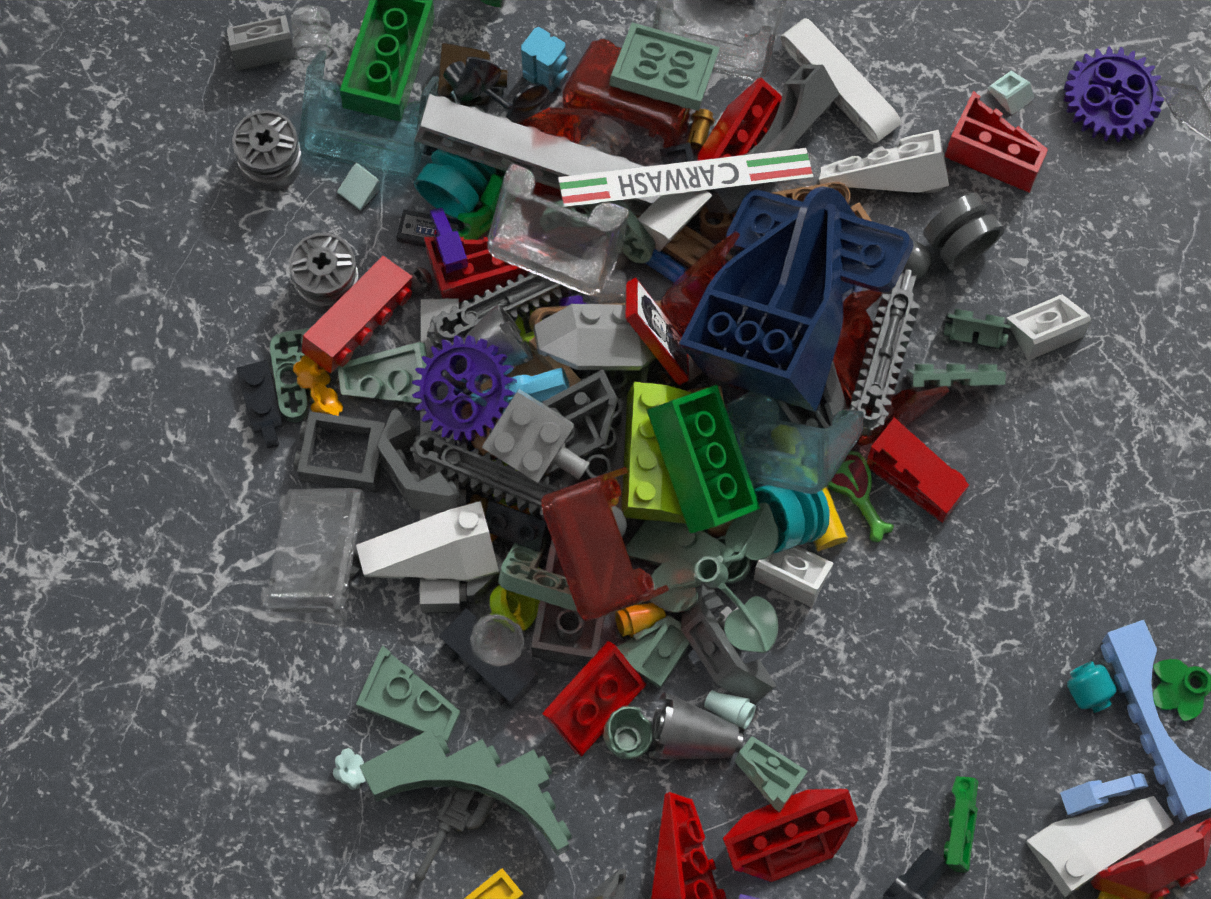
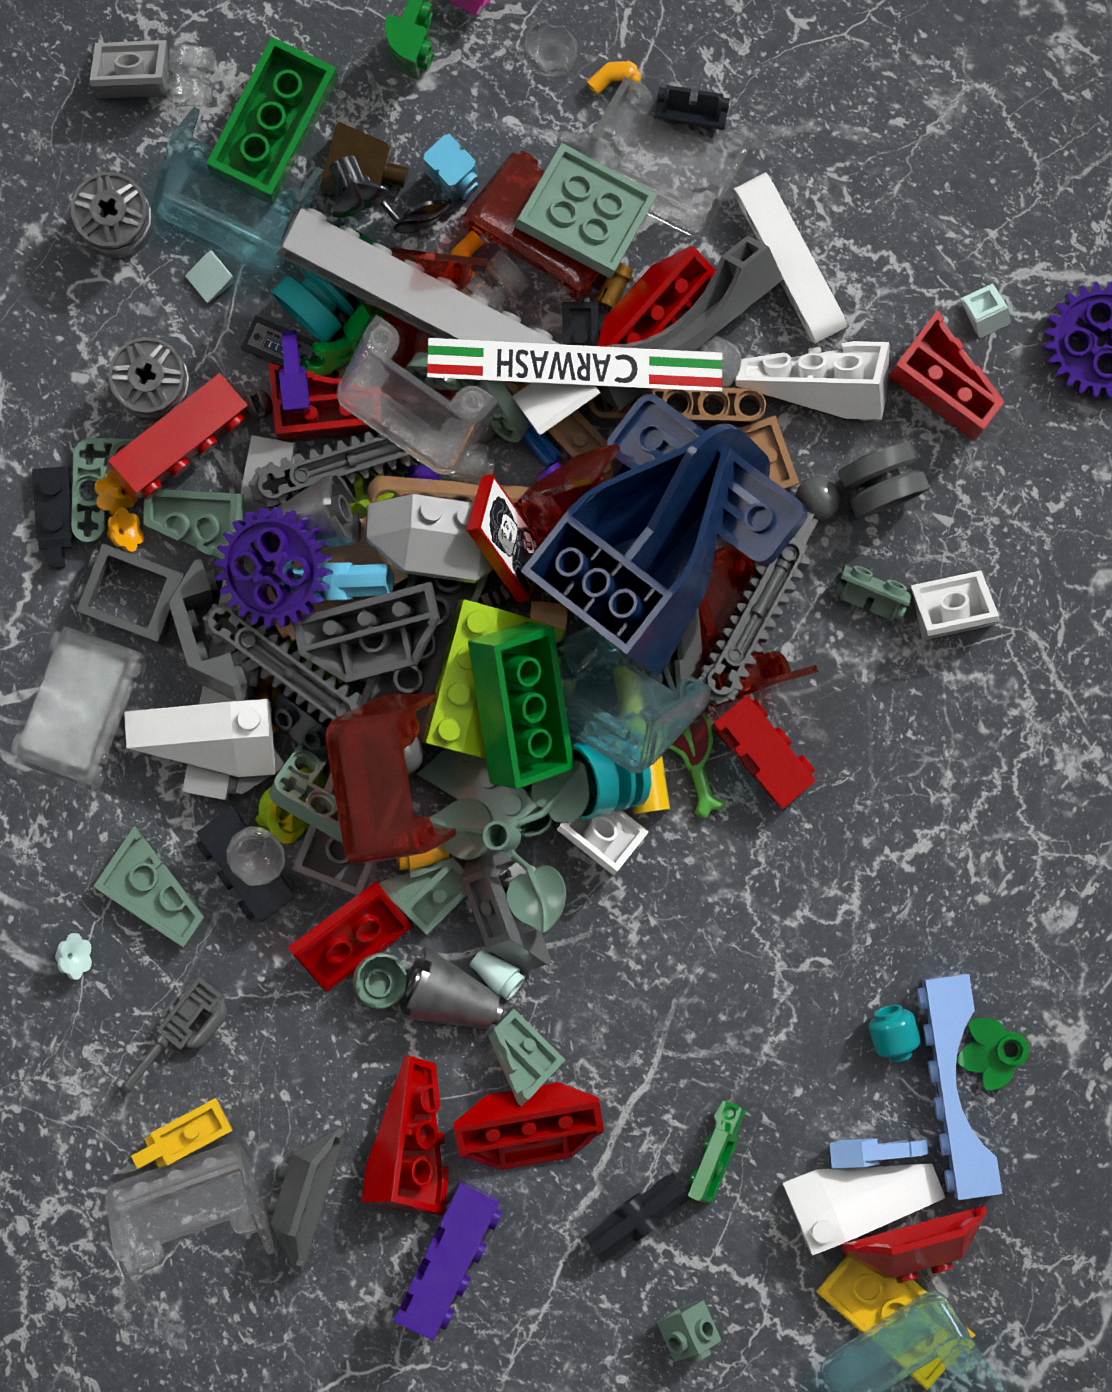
camera: 15 degrees right, 15 degrees up
sand green arch [359,729,572,856] -> none
light grey brick [482,389,589,483] -> none
sand green wing [906,363,1006,387] -> none

